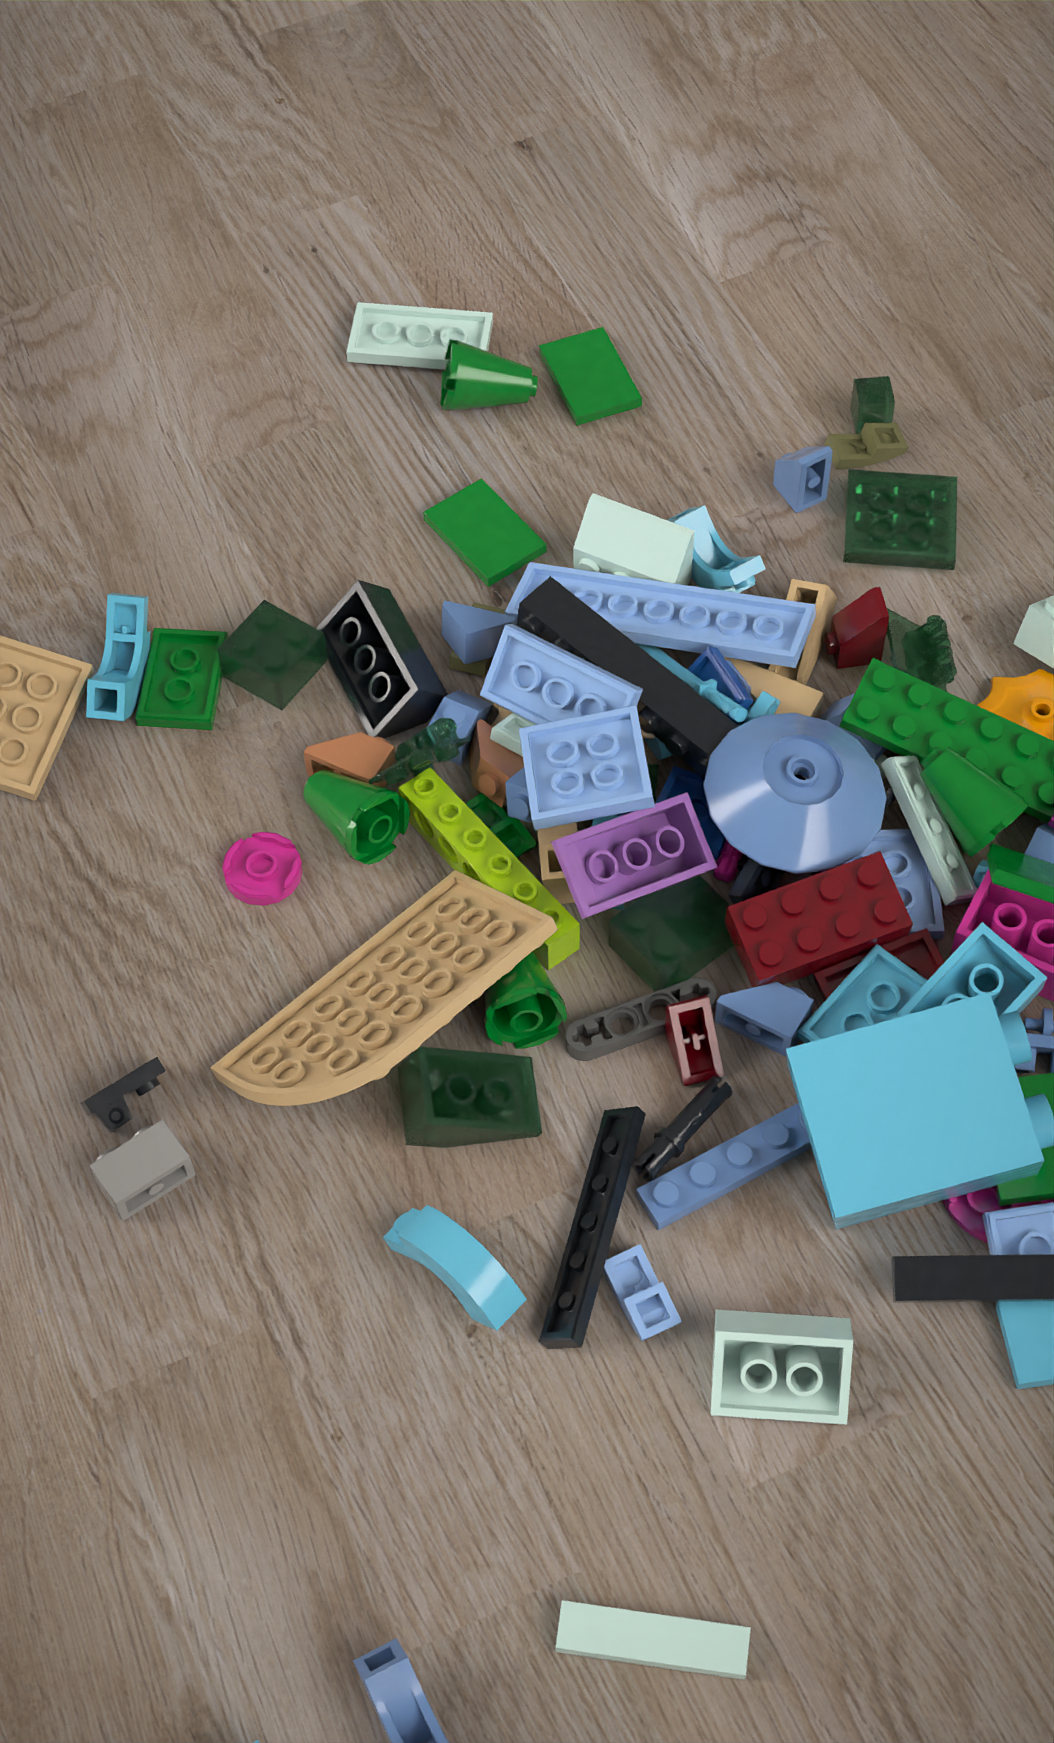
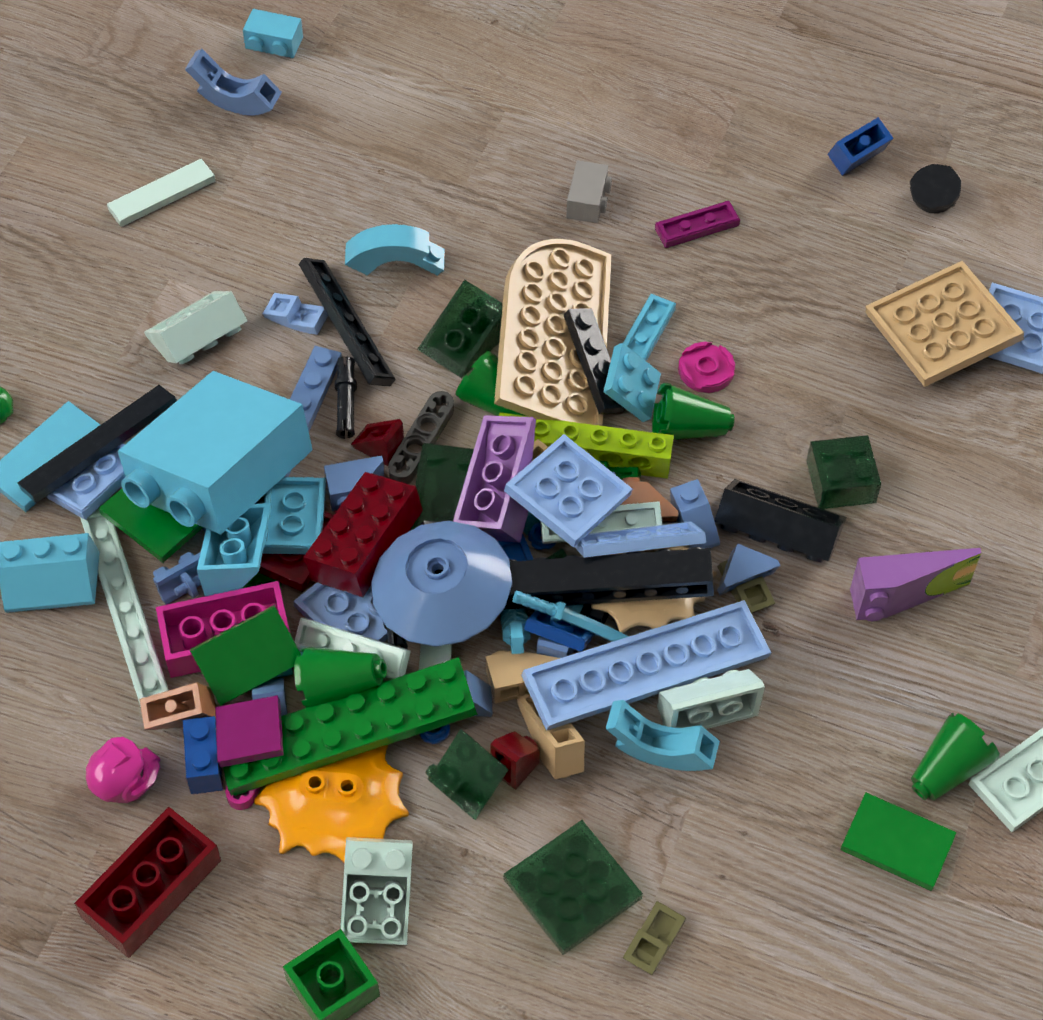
camera: 135 degrees right, 0 degrees up
black hinge [80,1057,166,1132] -> none
medium azure arch [86,593,151,721] -> none
green tile [135,628,229,730] -> none
nougat slope [304,732,397,788] -> none
clear green hinge [368,718,471,785] -> none
green tile [423,478,547,587] -> none
medium blue slope [773,446,833,513] -> none
clear green brick [850,376,895,433] -> none
none -> black plate [563,308,626,414]
none -> medium azure plate [603,343,661,422]
none -> medium azure tile [623,294,676,361]
none -> magenta tile [655,200,740,248]
none -> medium lavender slope [850,548,981,621]

